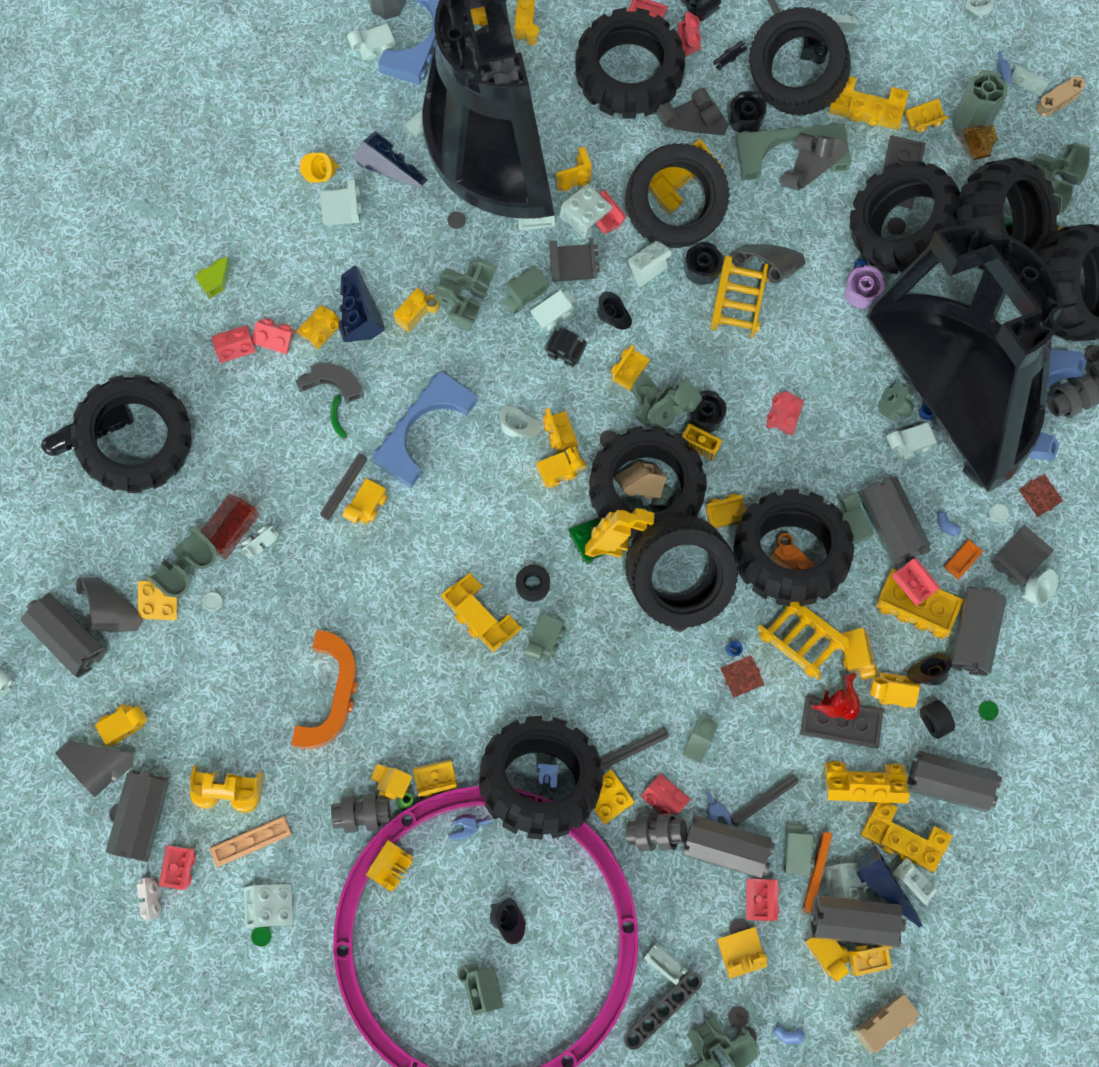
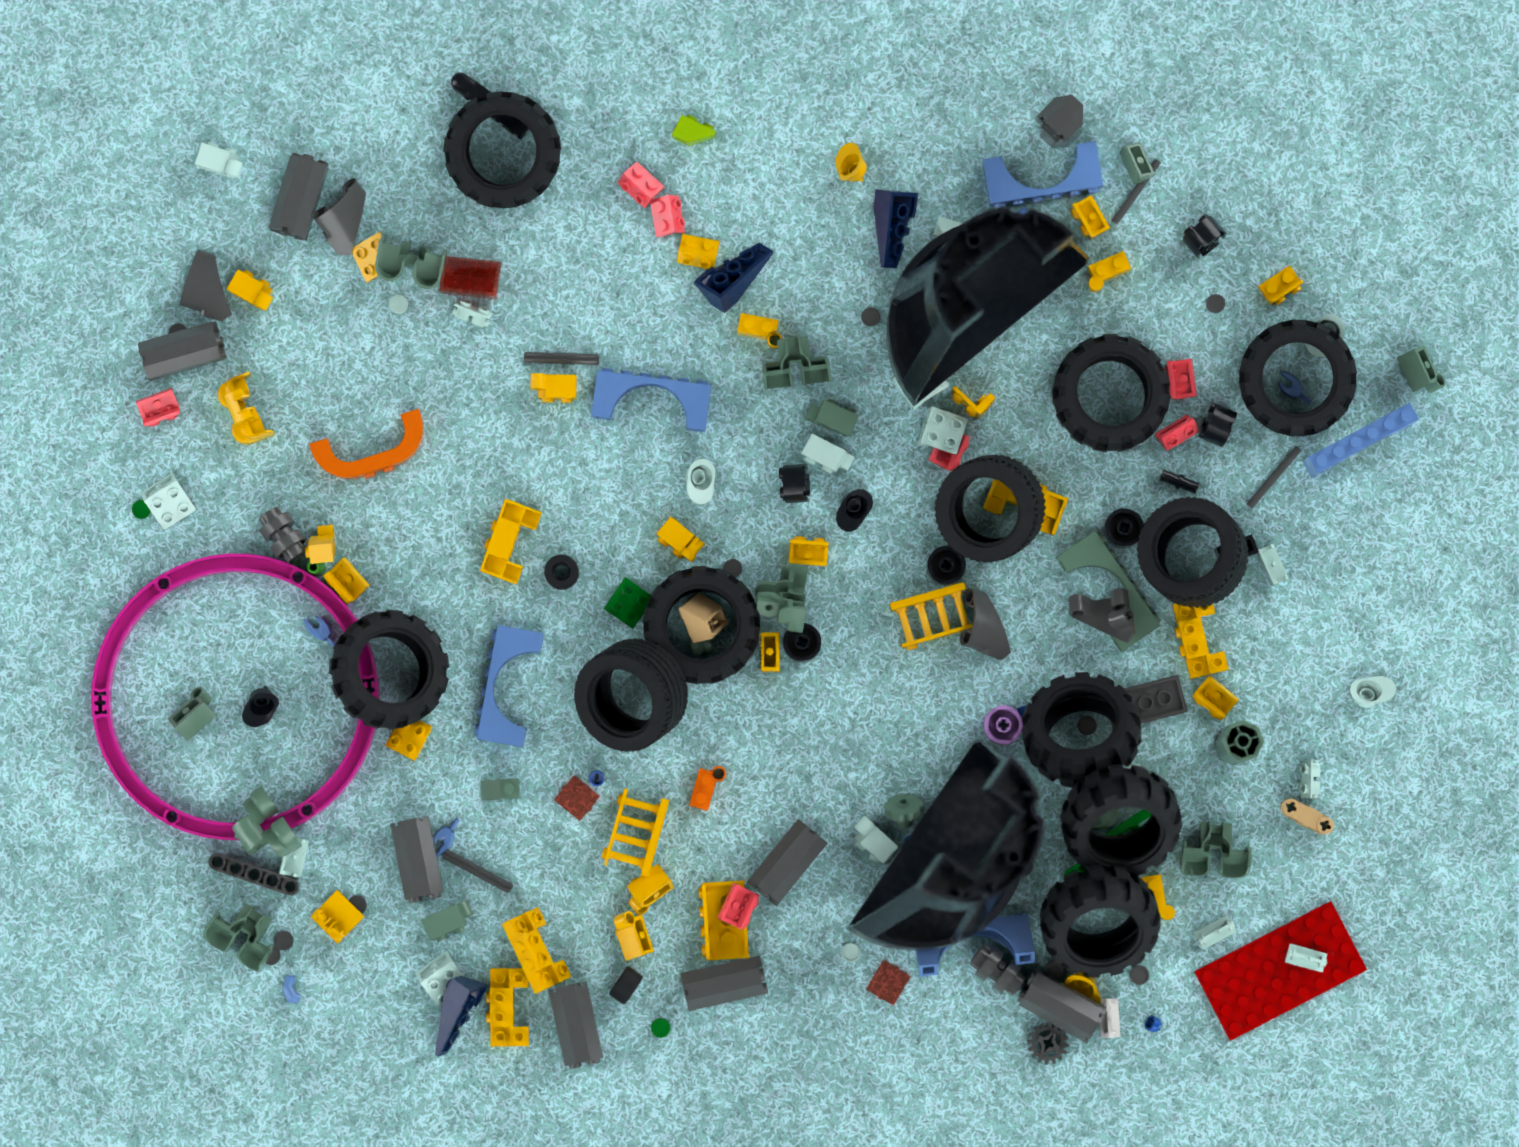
camera: 65 degrees right, 10 degrees up
white hinge [137,878,161,921] -> none
light nougat tile [210,816,292,867] -> none
dark grey arch [295,363,364,404] -> none
light aqua bracket [320,180,362,226] -> none
green piece [330,394,347,439] -> none
light aqua hinge [347,24,396,61] -> none
yellow hinge [366,840,414,892] -> none
sand green hinge [524,613,566,661] -> none
medium blue hinge [538,764,558,792] -> none
yellow bracket [542,407,579,454] -> none
dark grey panel [549,238,600,282] -> none
yellow bracket [585,508,654,558] -> none
dark grey axle [600,728,669,770] -> none
dark grey piece [626,813,687,851] -> none
light aqua bracket [628,241,672,287] -> none
coral bracket [641,773,691,816] -> none
dark grey panel [657,88,729,135] -> none
yellow bracket [705,494,746,529] -> none
black tyre [733,489,855,607] -> none
coral bracket [746,878,779,921] -> none
coral bracket [766,391,804,435] -> none
dark grey tile [800,696,884,749] -> none
orange tile [802,832,832,913] -> none
yellow hinge [804,936,850,983] -> none
dark grey brick [810,895,906,948] -> none
red piece [811,672,860,720] -> none
sand green hinge [839,492,874,545] -> none
yellow bracket [848,944,893,976] -> none
tan wedge [853,994,920,1053] -> none
light aqua hinge [892,858,937,905] -> none
black piece [907,654,952,686] -> none
medium blue arm [937,512,961,536] -> none
orange tile [943,539,984,580] -> none
clear orange slope [964,125,998,161] -> none
dark grey panel [991,525,1054,587] -> none
medium blue hand [997,51,1011,84] -> none
light aqua piece [1021,569,1058,608] -> none
none -> sand green piece [232,786,302,857]
none -> medium blue arch [474,625,544,748]

